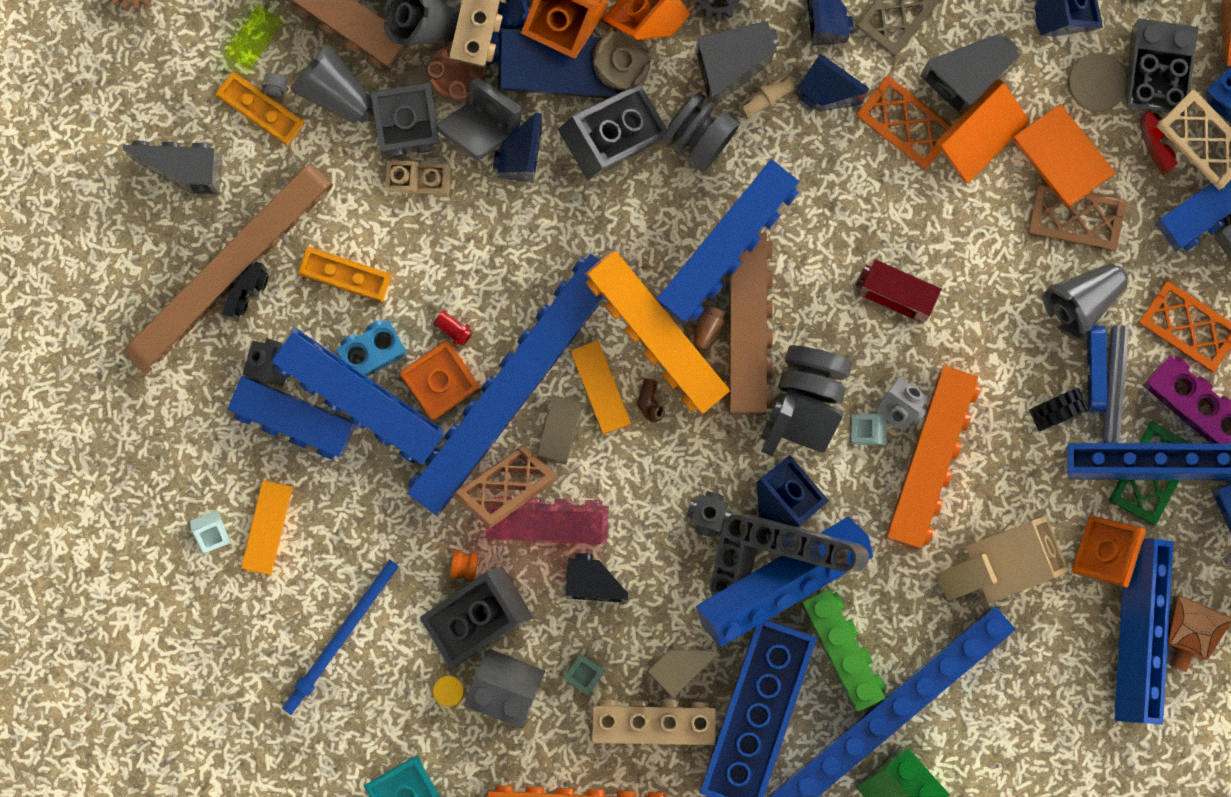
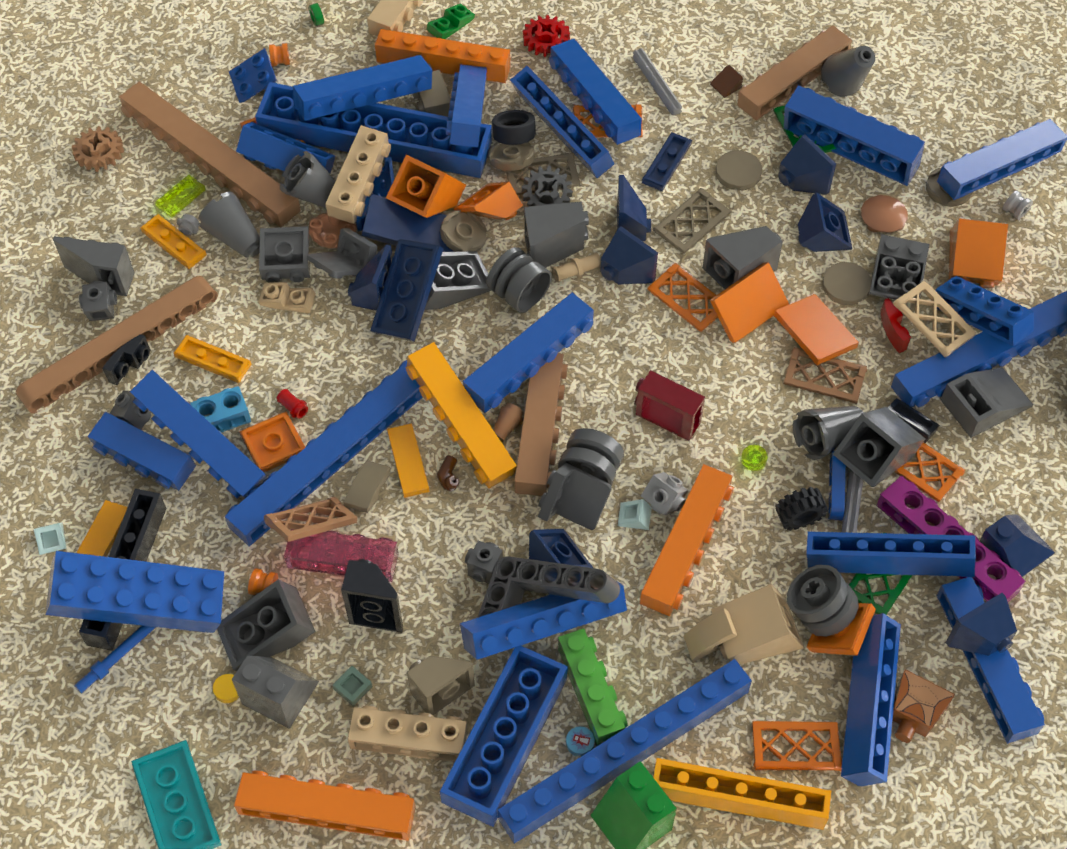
camera: 10 degrees right, 25 degrees down
none -> blue brick [45,551,224,633]
none -> dark grey brick [79,281,117,321]
none -> black brick [79,489,167,651]
none -> dark blue tile [370,239,443,342]
none -> medium azure tile [566,726,595,757]
none -> light orange brick [653,758,832,830]
none -> clear neon green tile [741,445,768,471]
none -> orange window [752,721,842,771]
none -> dark grey wheel [787,565,859,637]
none -> dark grey slope [833,407,925,487]
none -> black tile [887,398,940,443]

